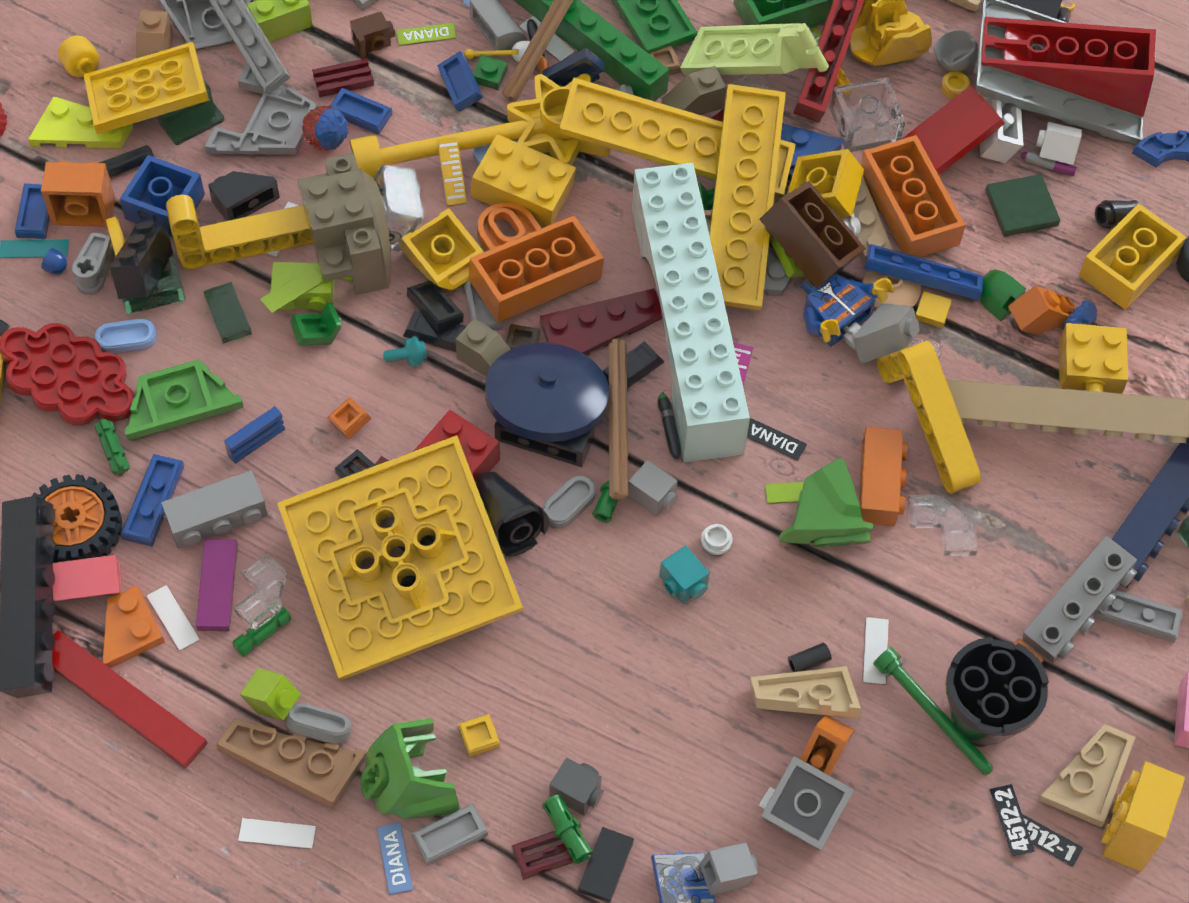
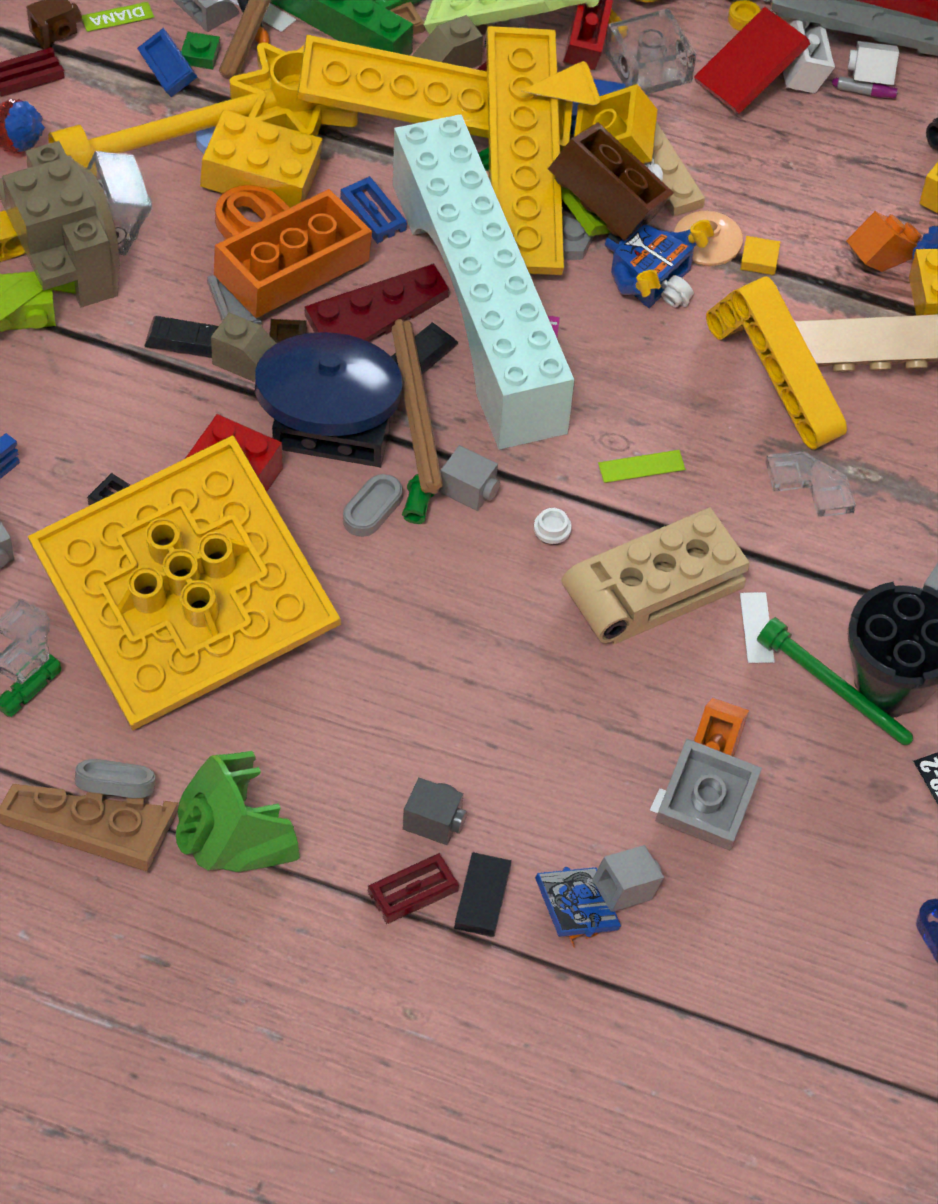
camera: 10 degrees left, 5 degrees down
white sticker [238,818,316,849] -> none
lime brick [239,668,301,721] -> none
green bracket [290,303,341,346] -> none
orange tile [327,397,371,439] -> none
blue tile [328,88,392,134] -> none
medium blue sticker [377,823,413,895] -> none
teal plate [383,336,427,366] -> none
yellow slope [400,208,484,291] -> none
black tile [407,280,464,331] -> none
light grey tile [412,803,488,866] -> none
yellow sticker [437,137,467,206] -> none
yellow tile [458,714,500,757] -> none
yellow hinge [464,41,531,63] -> none
black cone [475,472,549,557] -> none
green pin [542,794,593,864] -> none
plate [543,48,605,87] -> none
black piece [657,392,681,459] -> none
teal brick [659,545,710,604] -> none
black sticker [747,418,807,460] -> none
tan wing [750,666,861,719] -> none
bright green piece [779,458,874,547] -> none
black piece [788,642,832,672] -> none
light grey slope [852,304,920,363] -> none
orange brick [859,426,908,526] -> none
orange brick [861,135,966,258] -> none
blue tile [864,244,983,301] -> none
green brick [980,269,1026,321] -> none
dark green tile [985,174,1060,237] -> none
none -> blue tile [340,176,407,244]
none -> yellow sticker [520,61,600,107]
none -> tan hinge [561,507,750,645]

